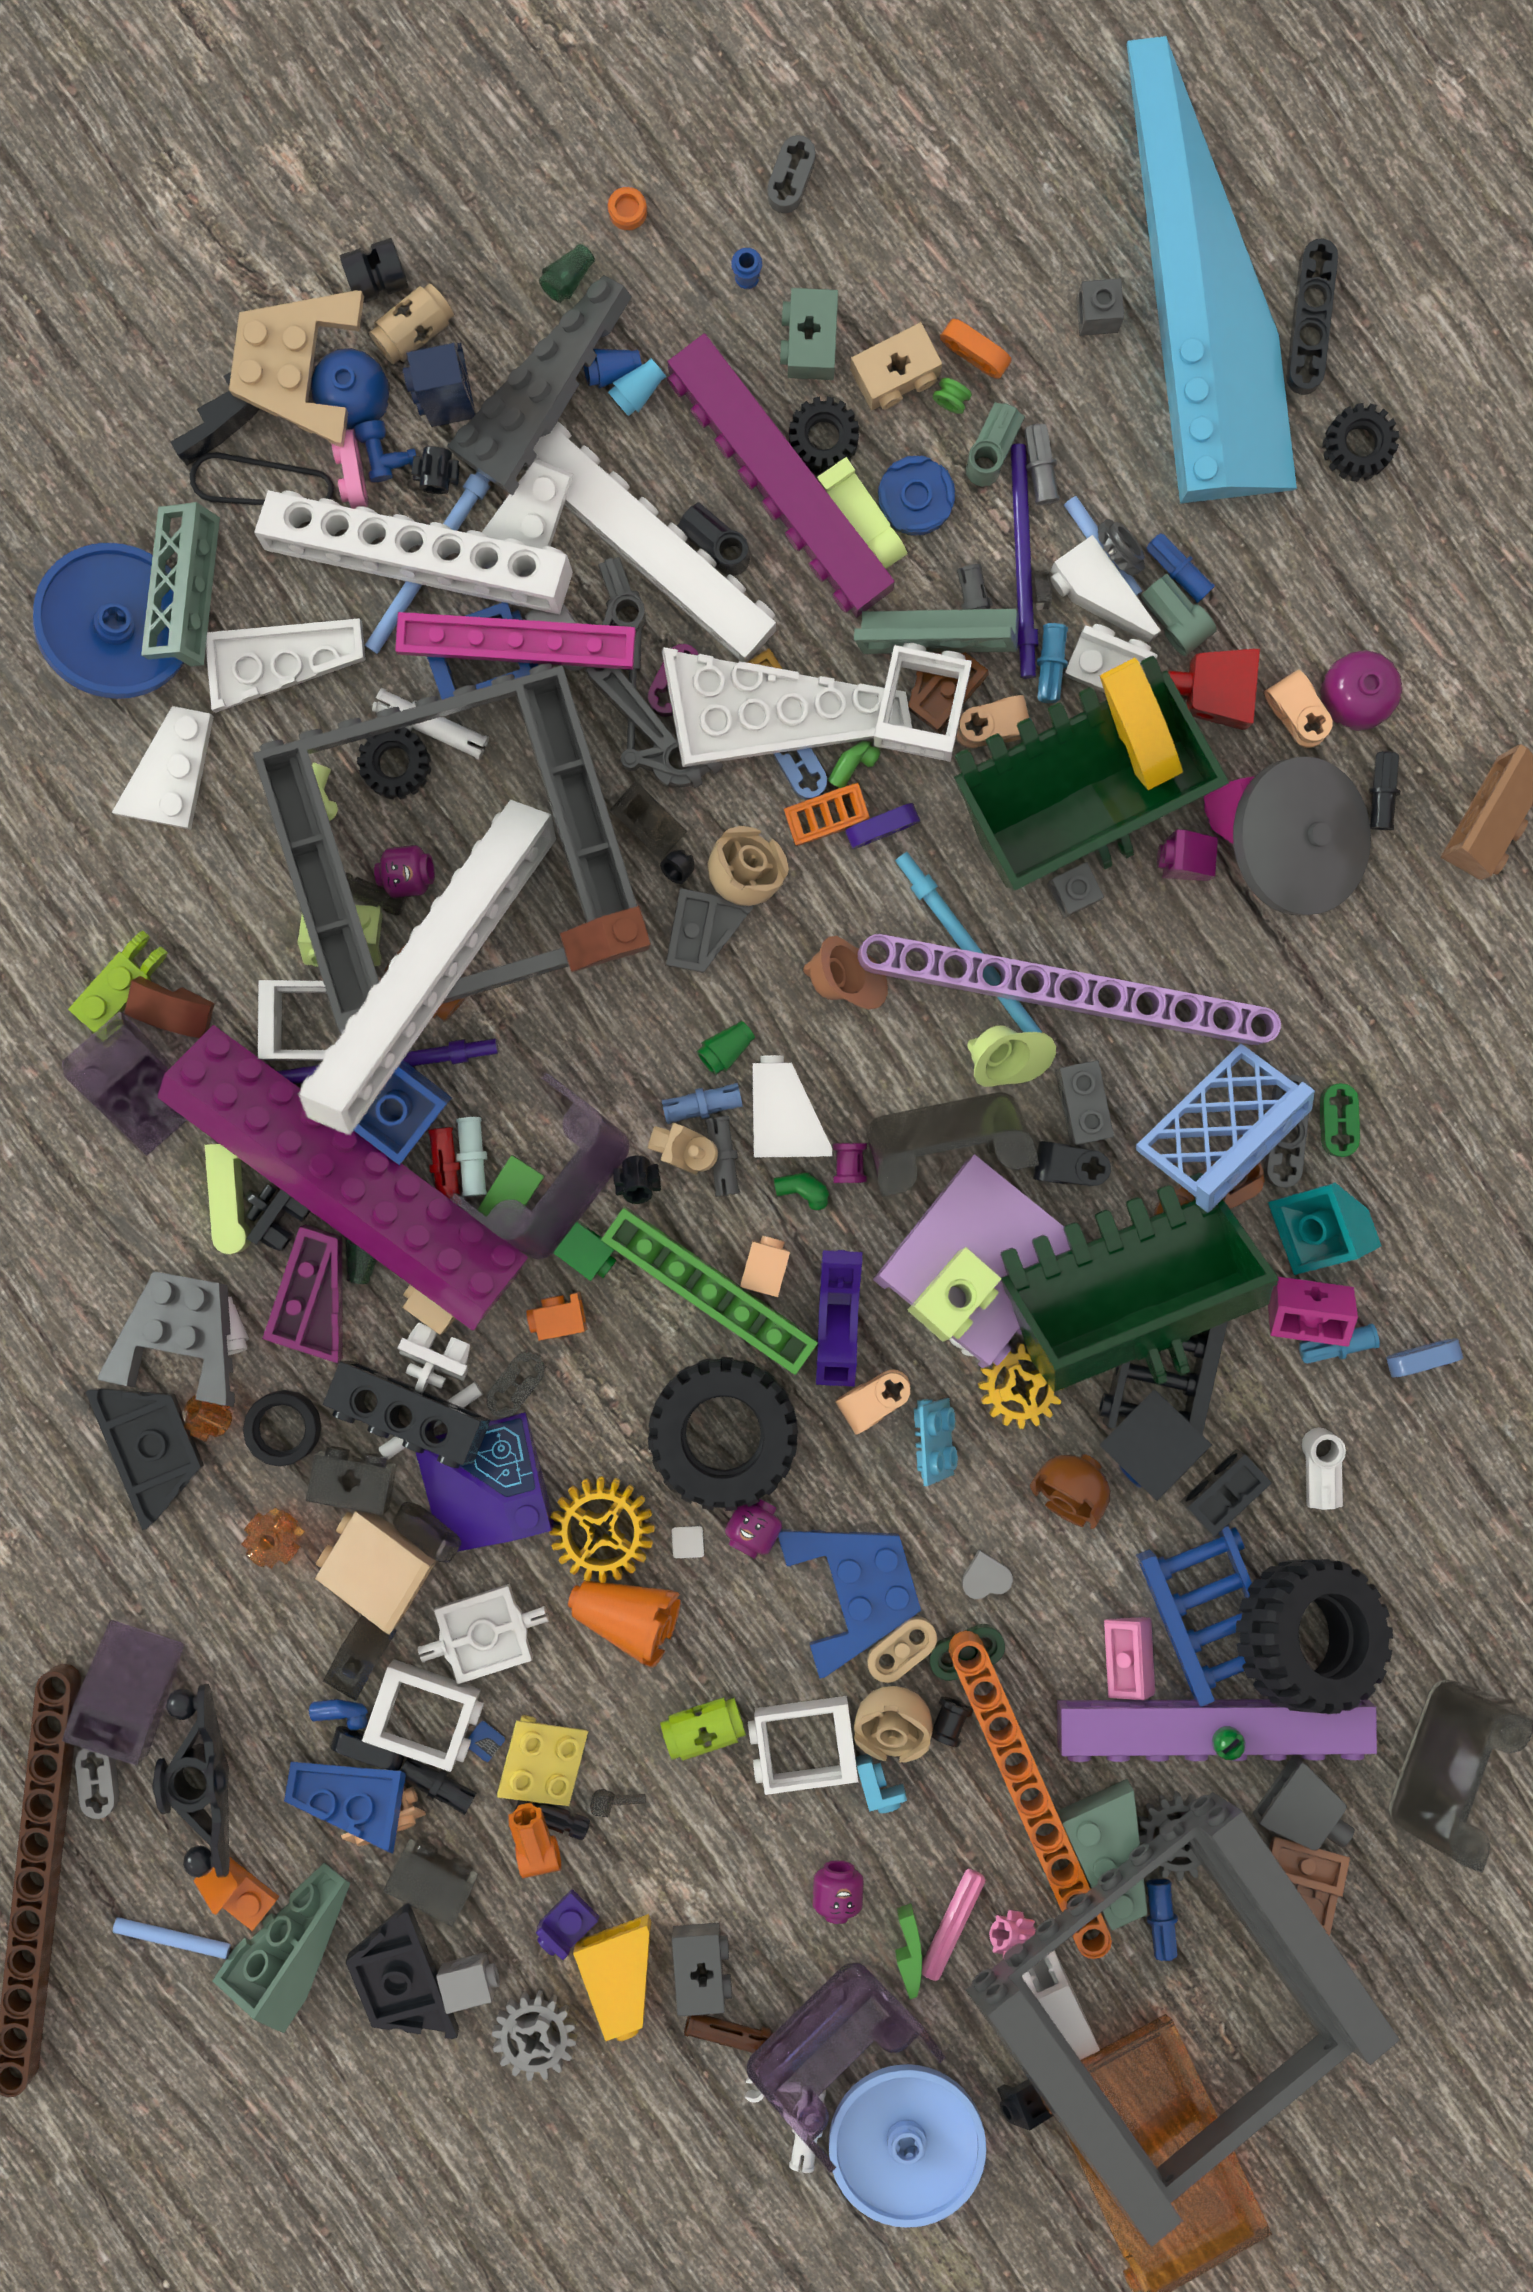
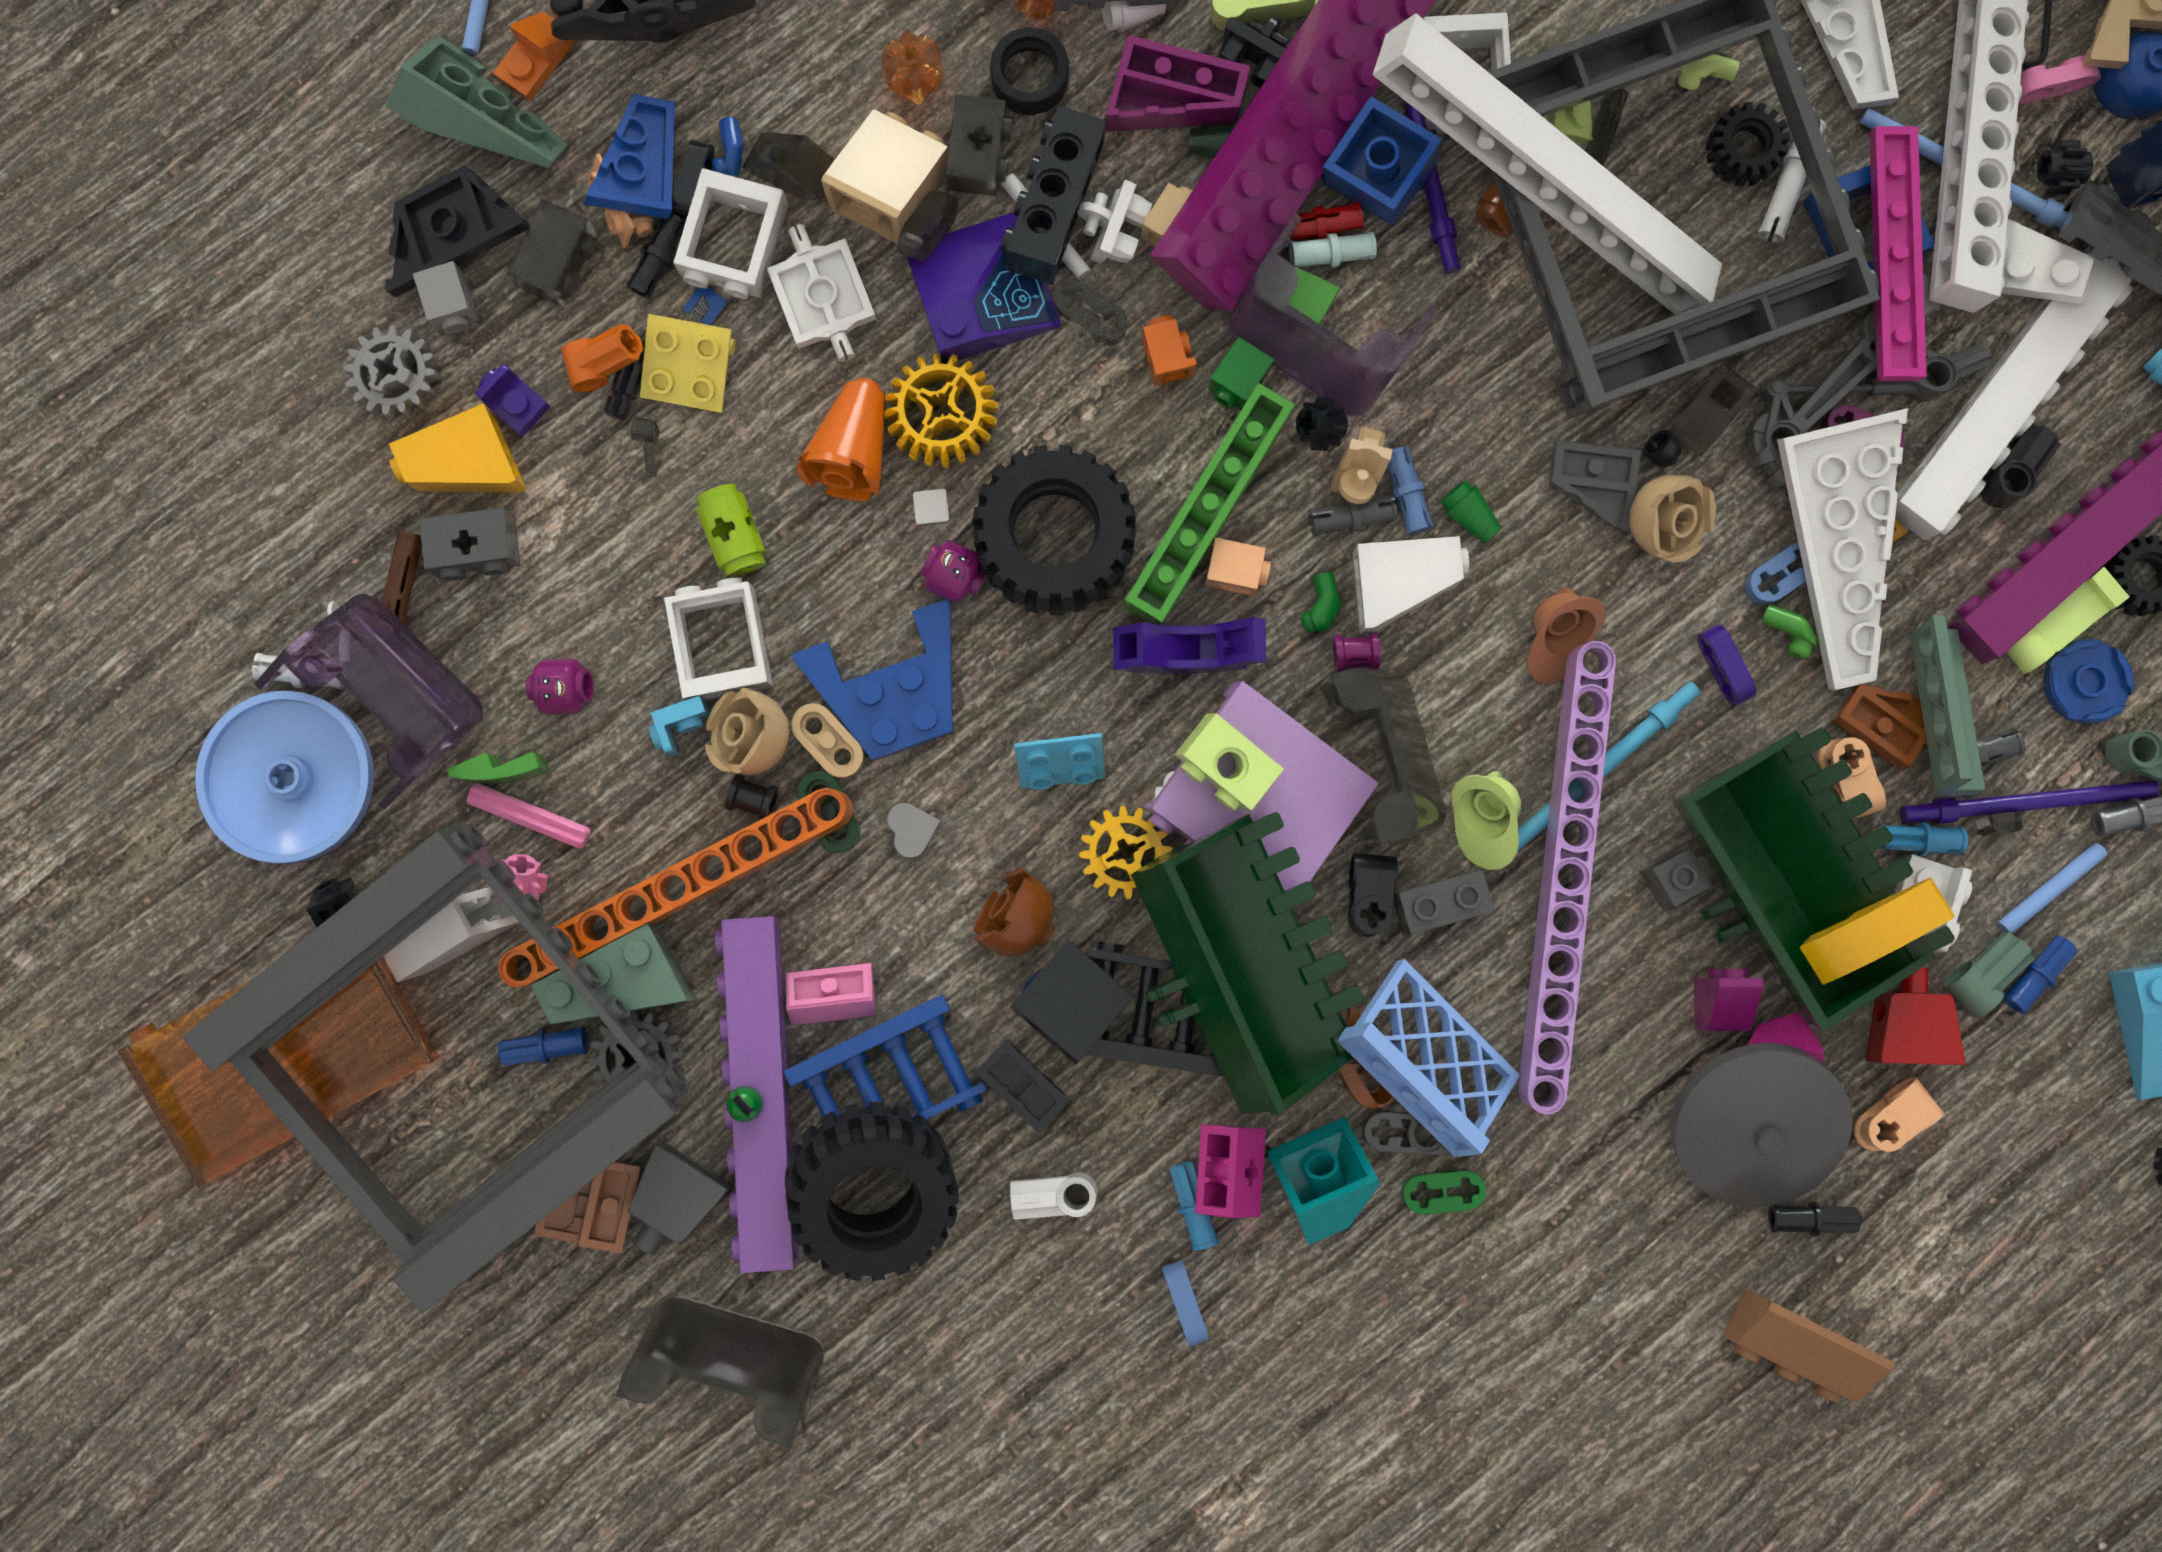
camera: 85 degrees right, 5 degrees down
blue piece [354,420,416,483] -> none
magenta head [374,845,435,898] -> none
copper slope [560,906,651,973] -> none
orange slope [784,783,870,847] -> none
light nougat piece [835,1369,910,1435] -> none
white window [874,643,972,762] -> none
white slope [1050,535,1161,643] -> none
dark grey gear [1098,519,1145,576] -> none
magenta cylinder [1320,650,1403,731] -> none

